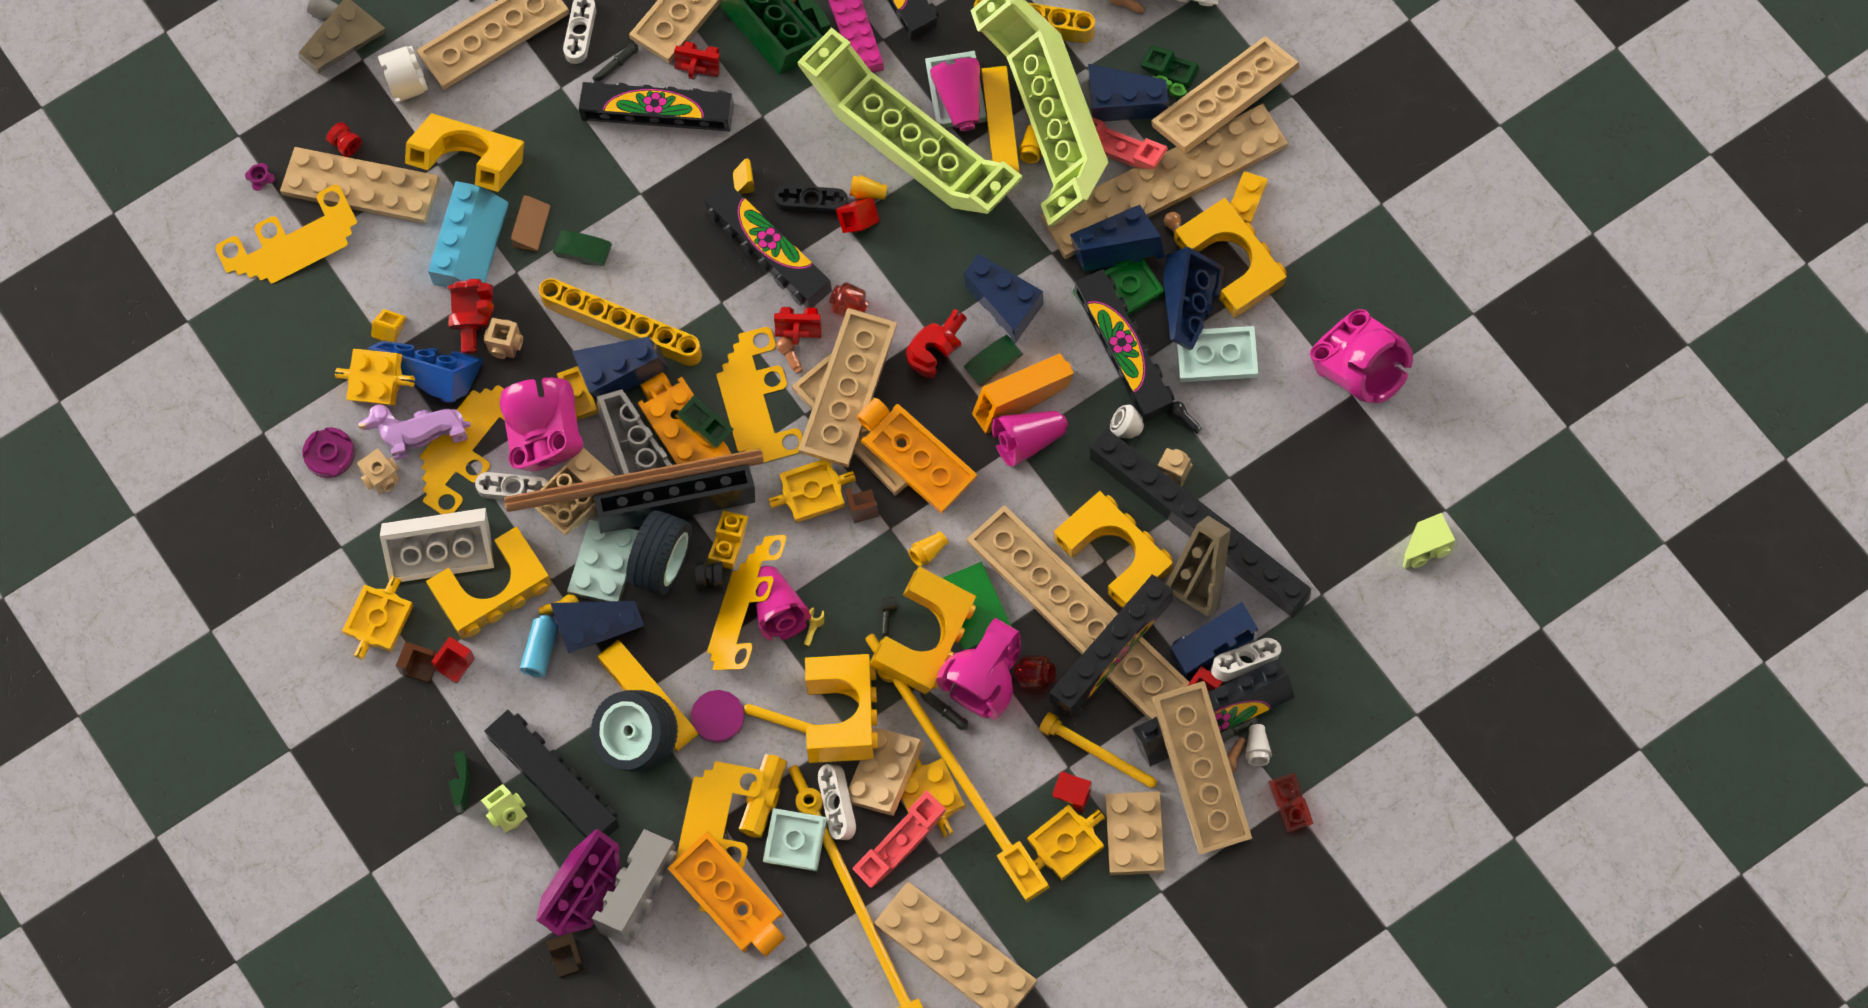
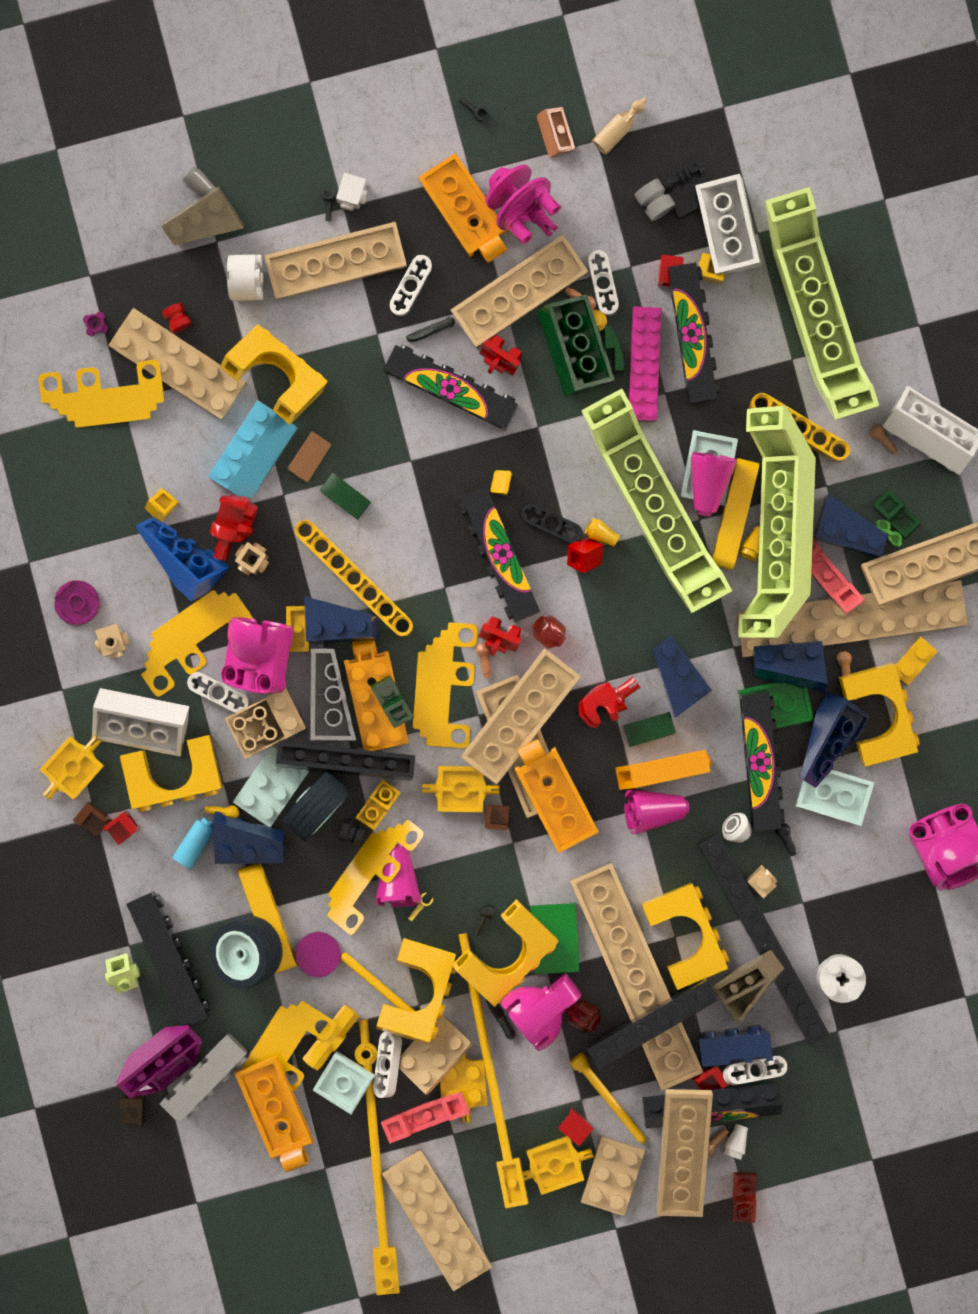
camera: 15 degrees right, 20 degrees up
yellow plate [335,349,415,406] -> none
lavender animal [358,405,471,461] -> none
dark green slope [449,751,471,814] -> none
medium nougat axle [504,449,764,512] -> none
yellow cone [908,531,948,567] -> none
yellowish green slope [1403,513,1455,569] -> none
none -> white brick [816,954,866,1003]

